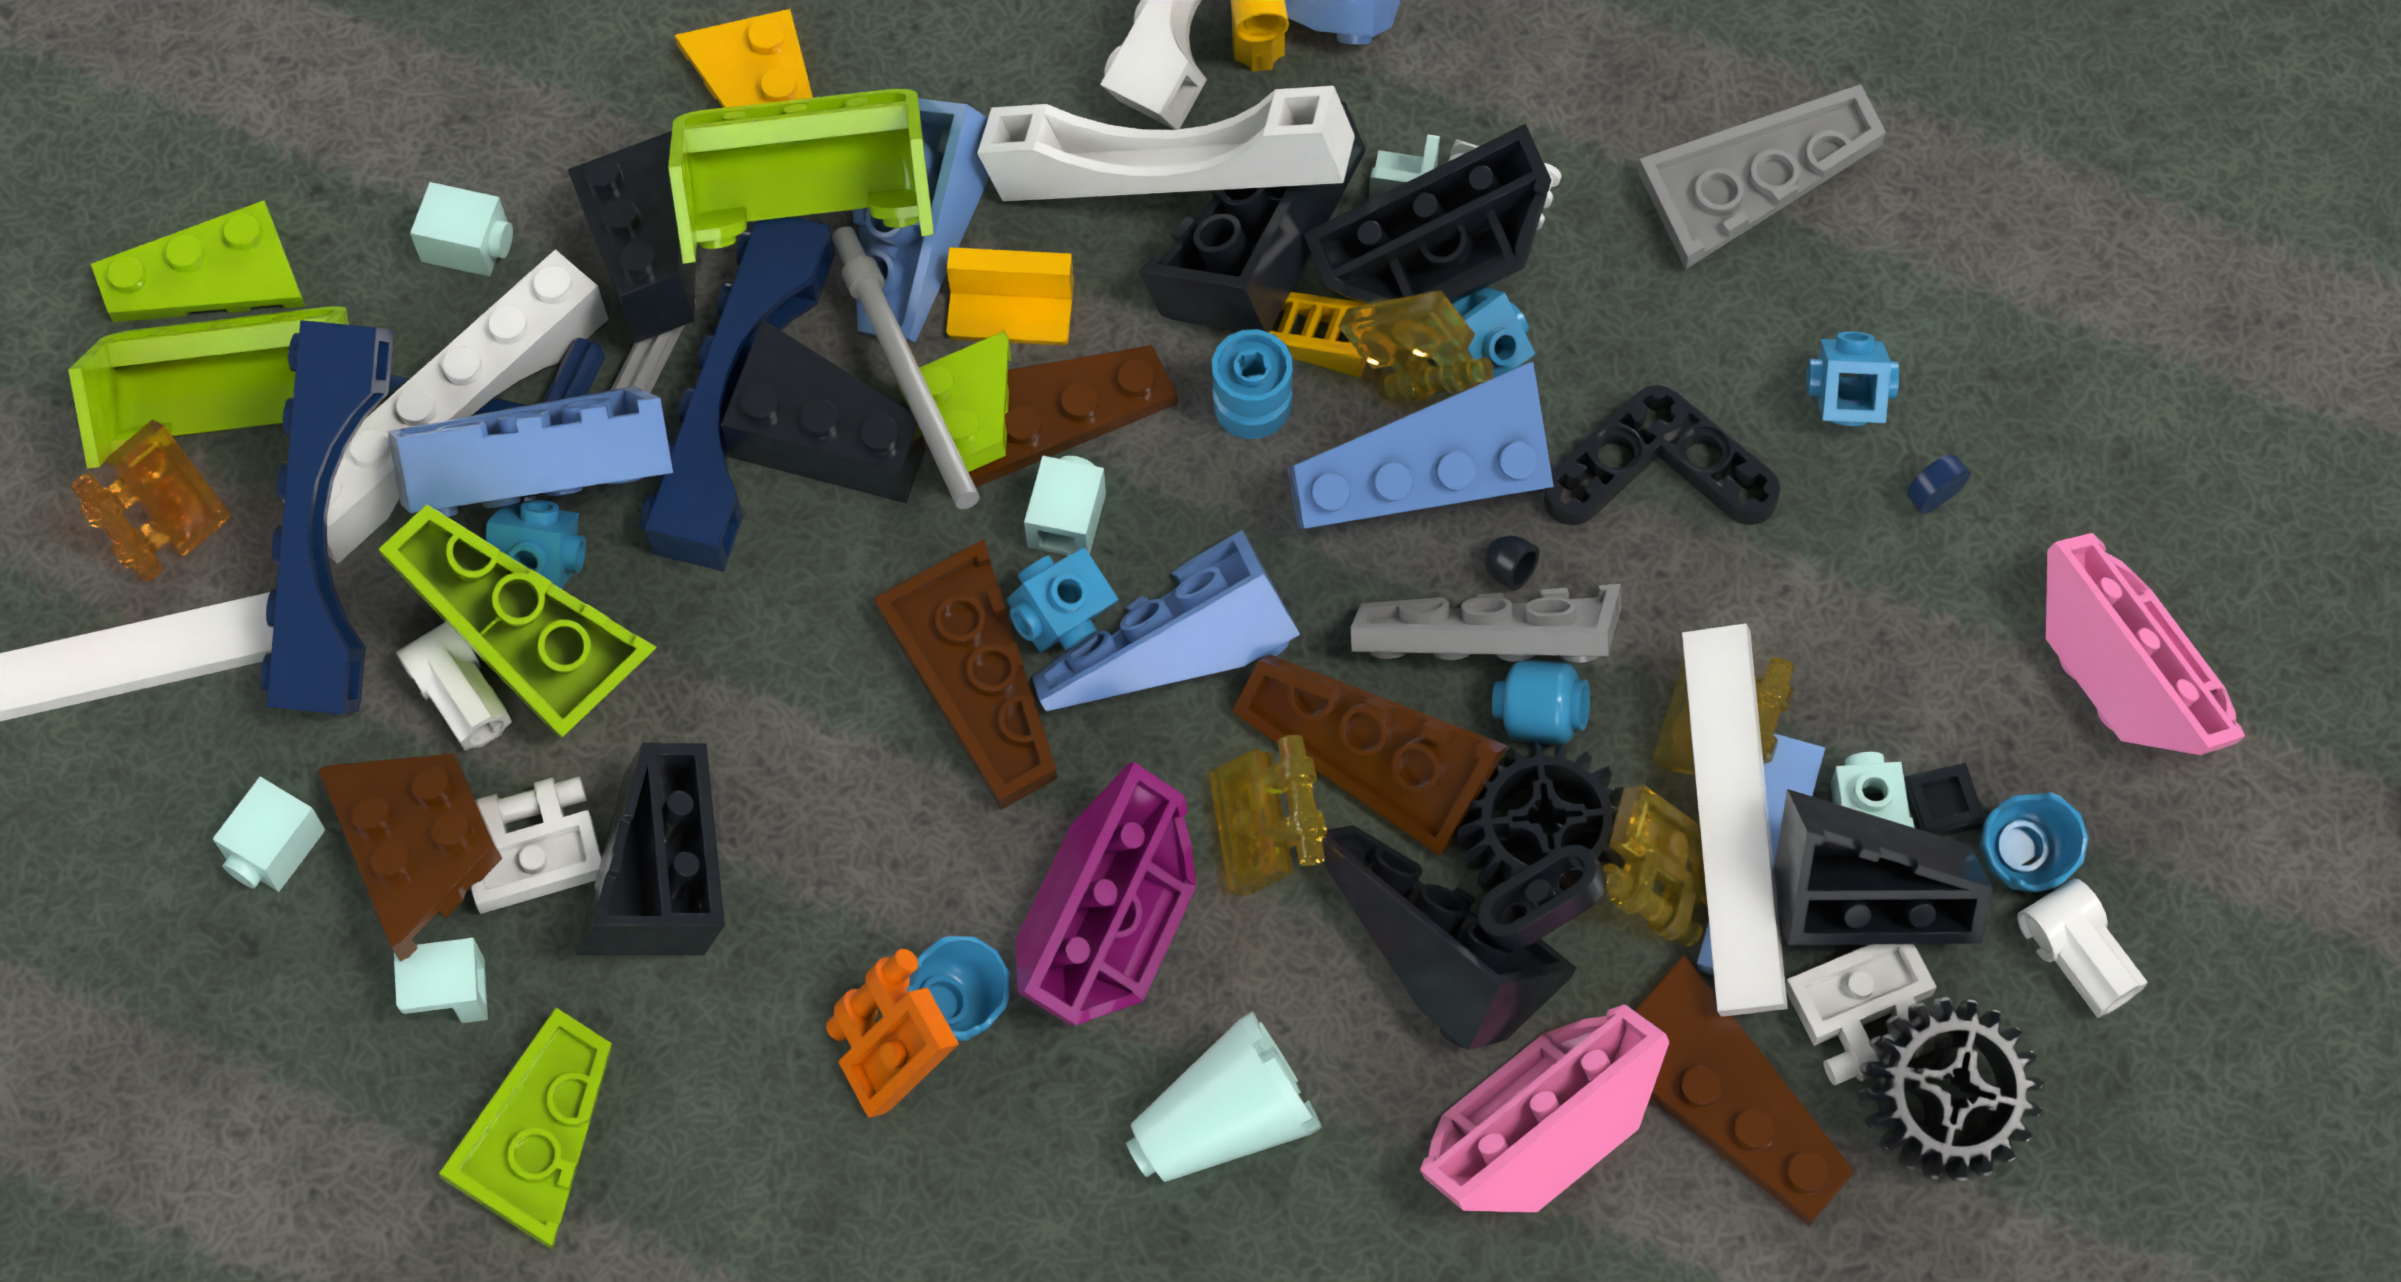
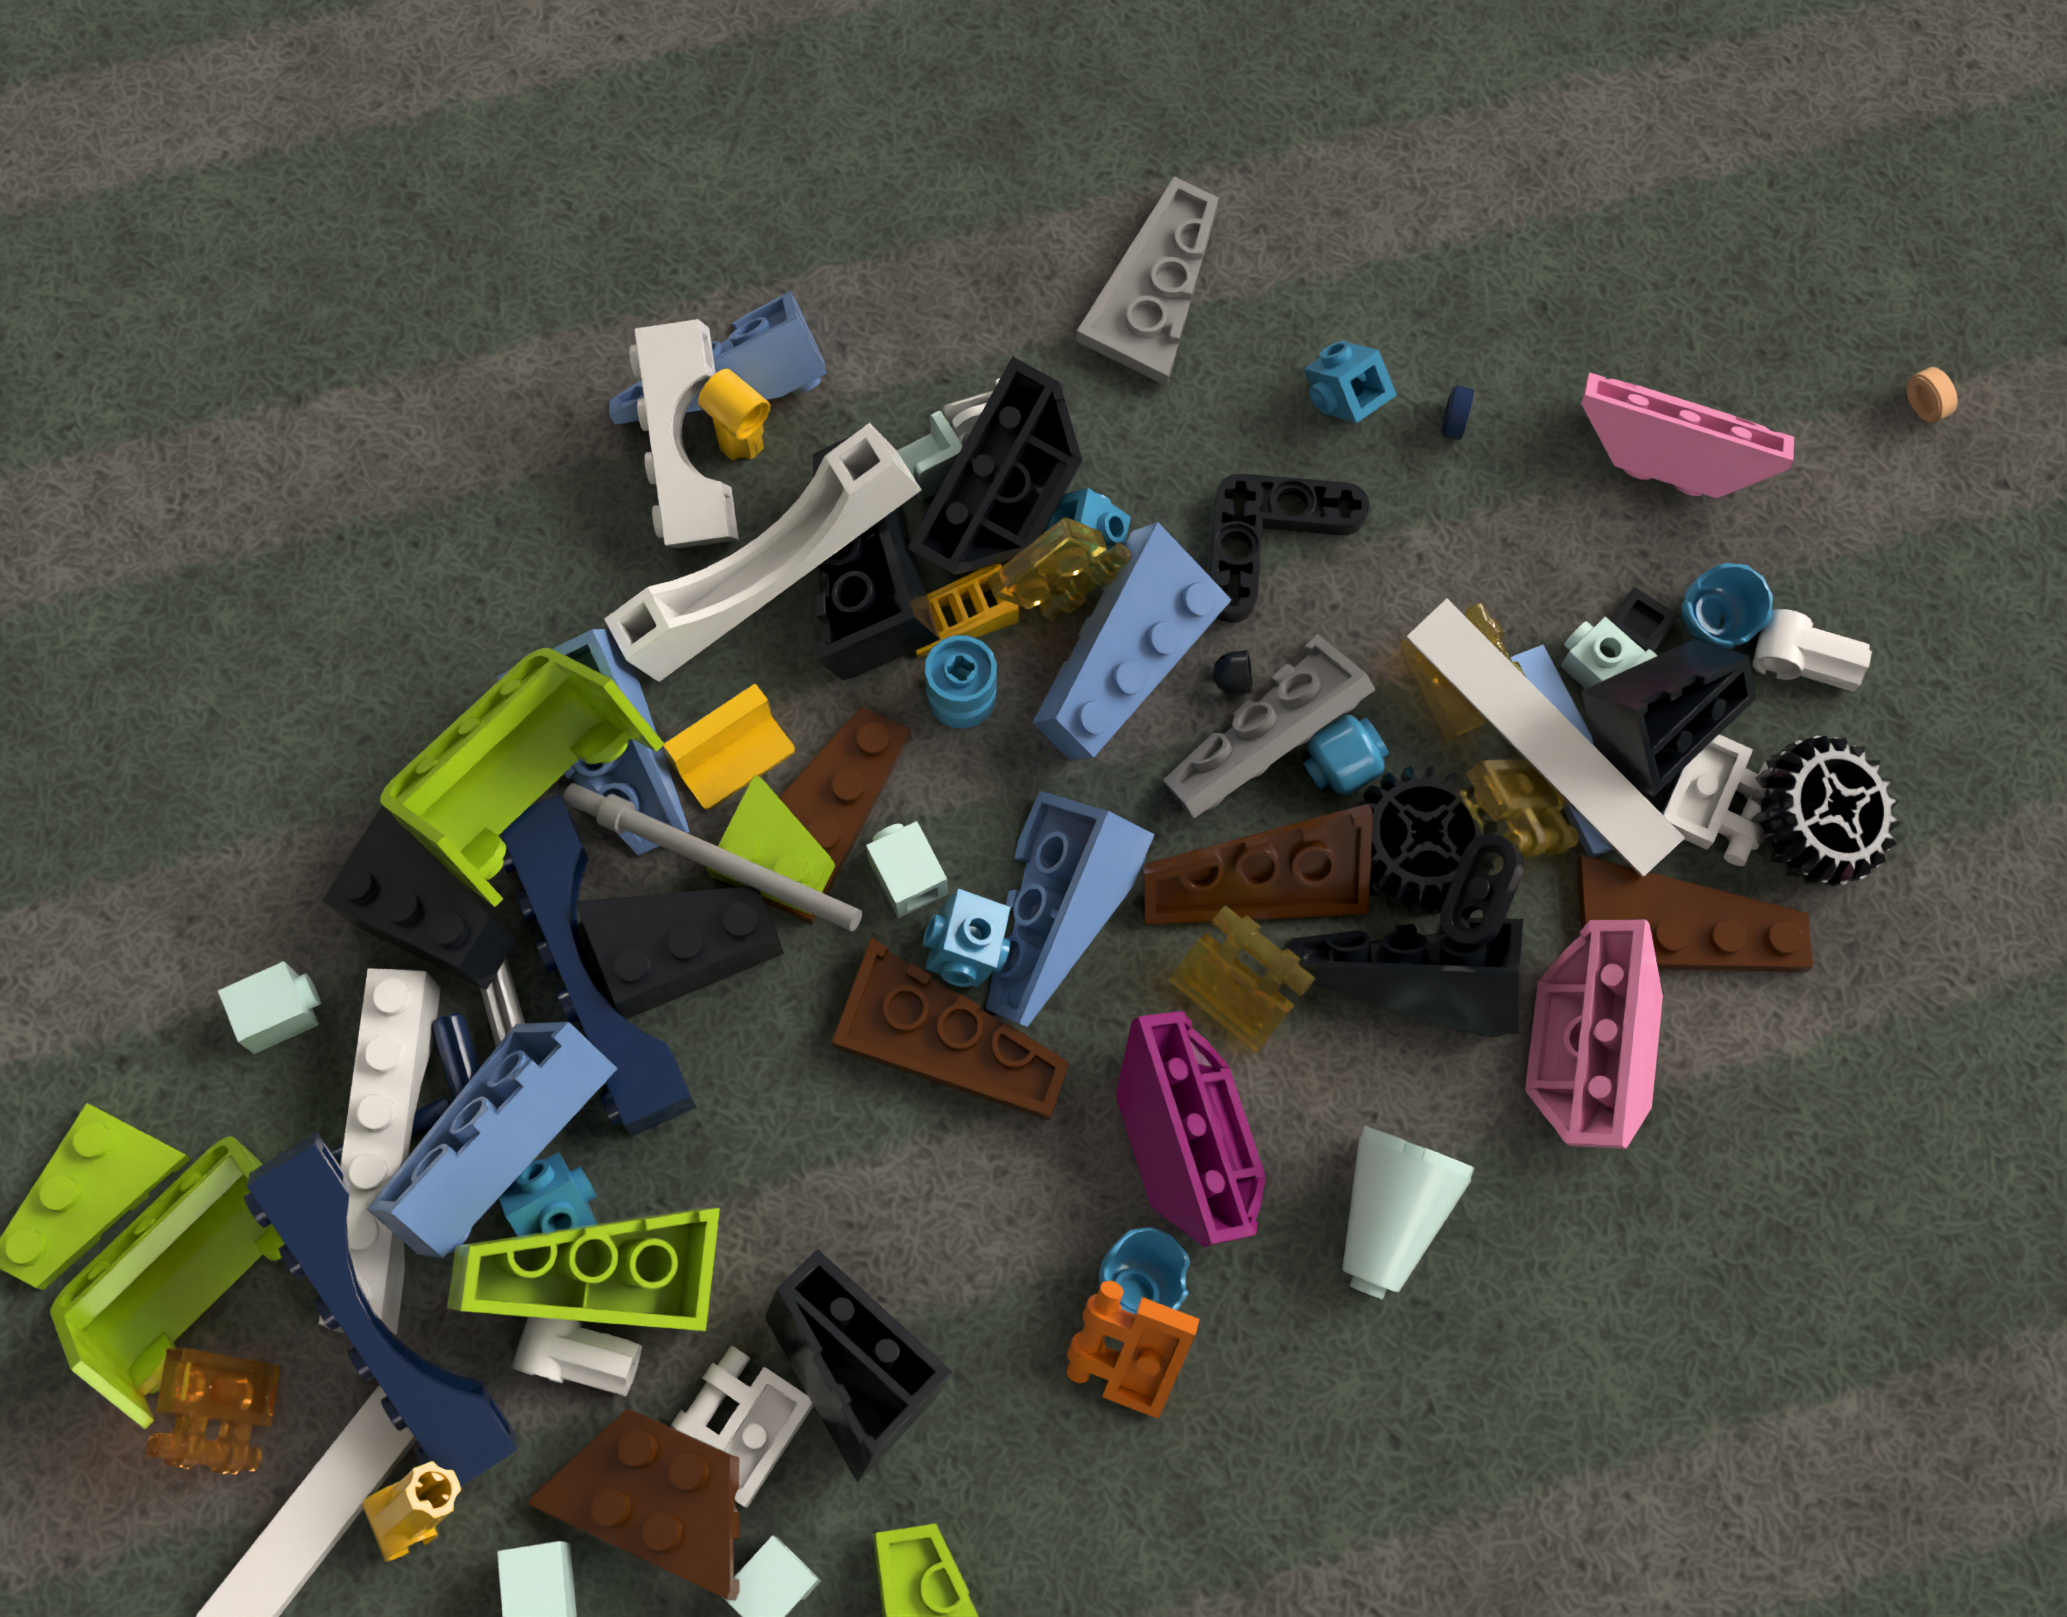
camera: 45 degrees left, 5 degrees up
yellow wing [674,9,813,108] -> none
none -> yellow piece [361,1461,461,1561]

